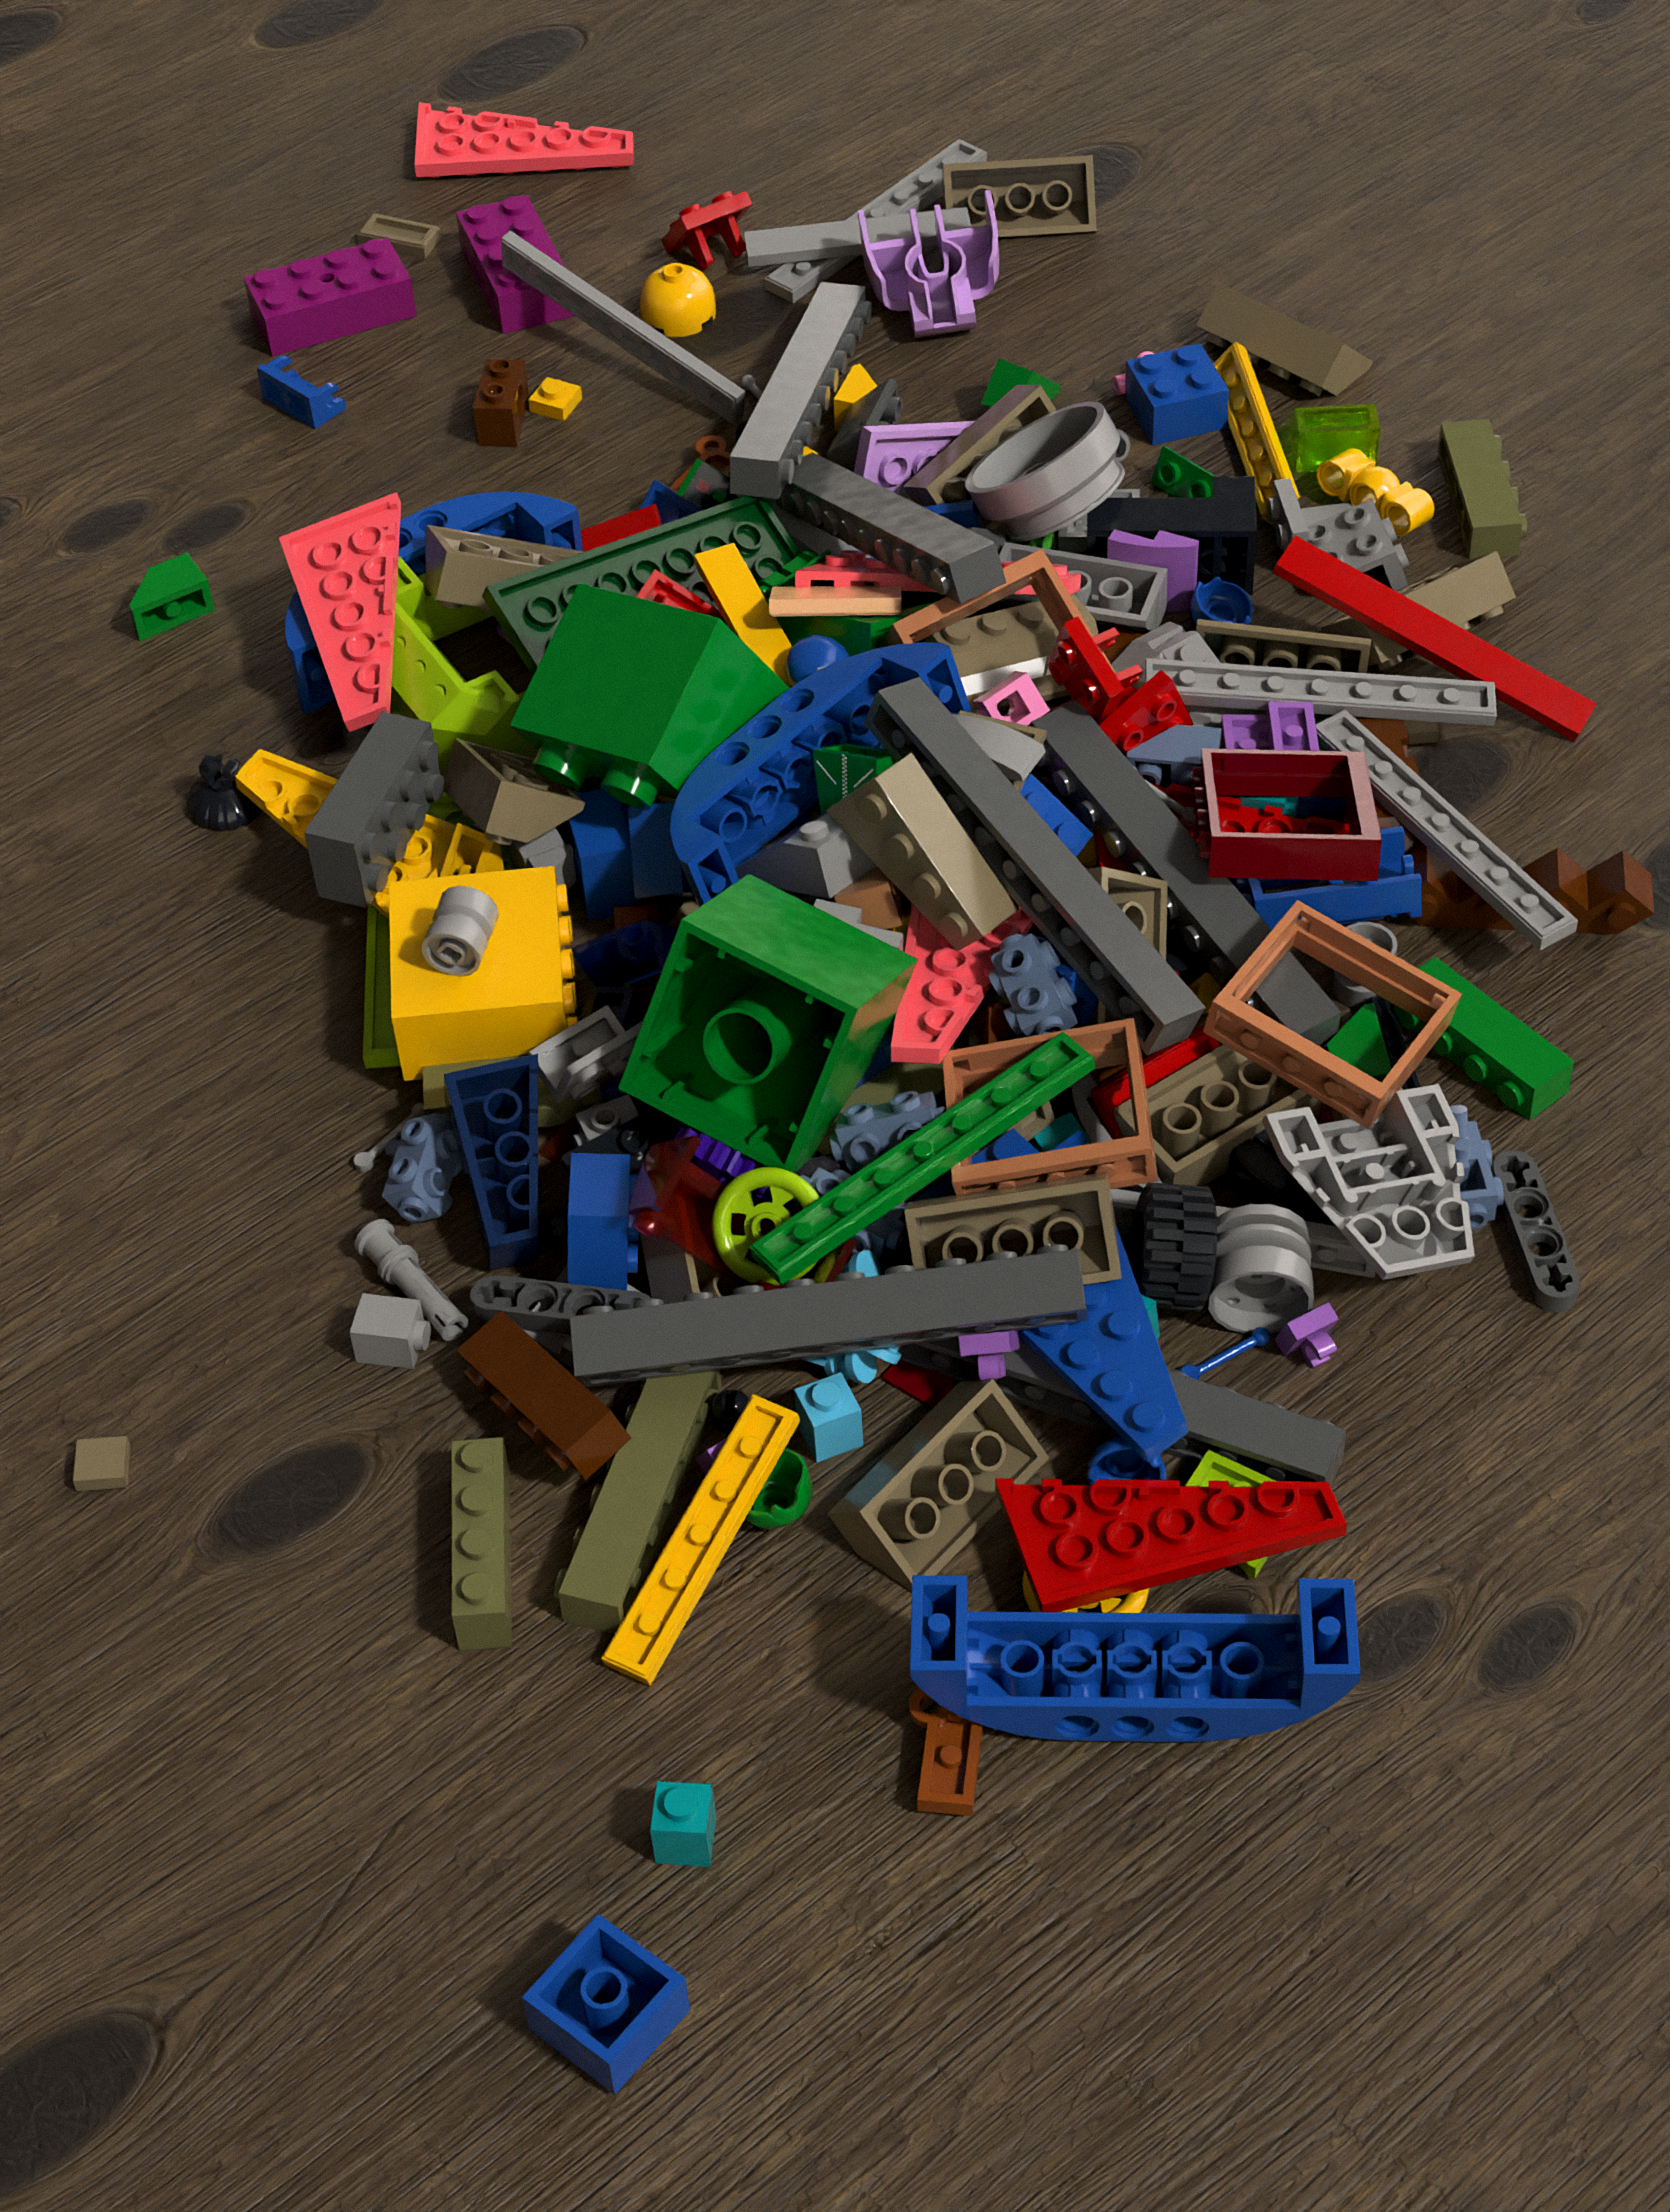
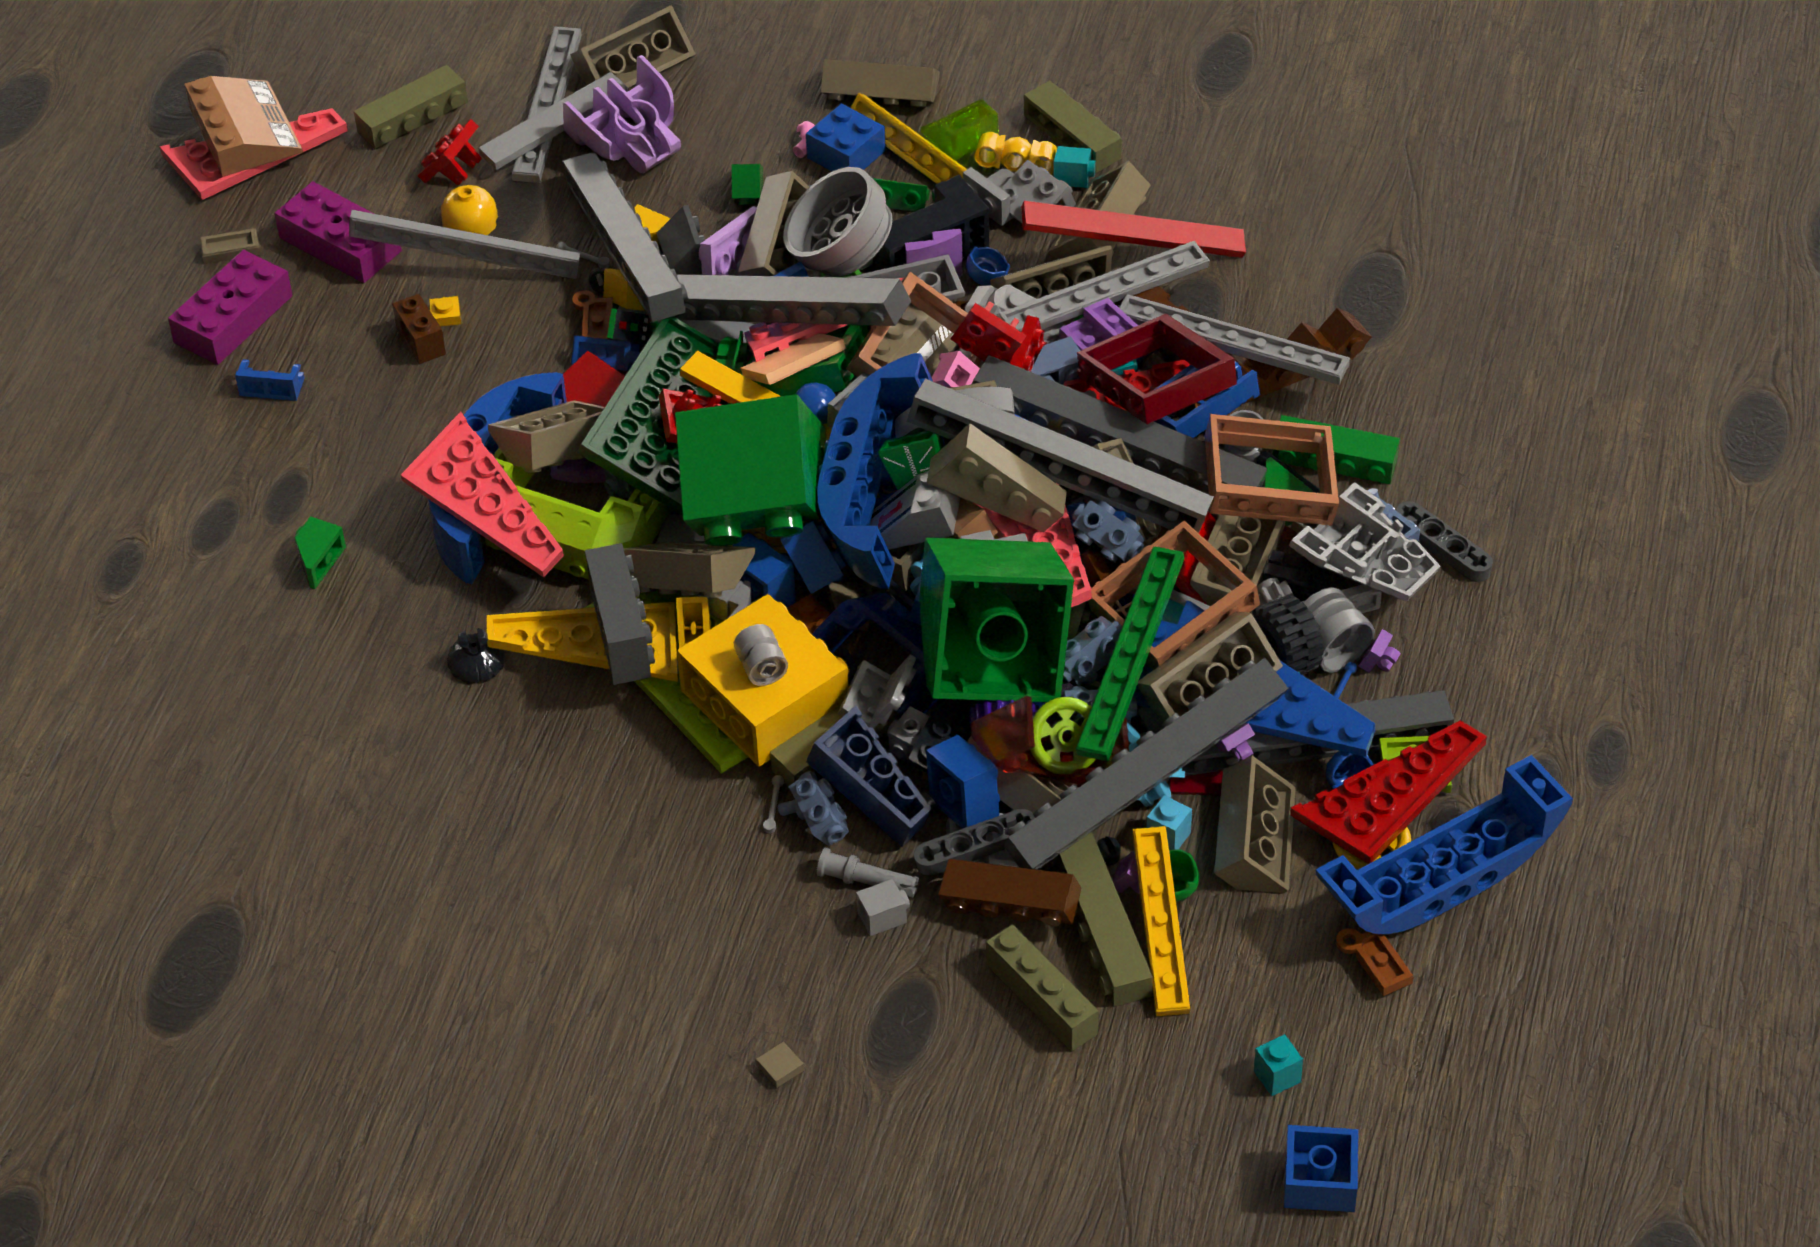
camera: 35 degrees left, 0 degrees up
none -> medium nougat slope [184,76,303,177]
none -> olive brick [354,65,468,149]
none -> teal brick [1054,146,1096,188]
none -> light grey gear [1257,578,1294,607]

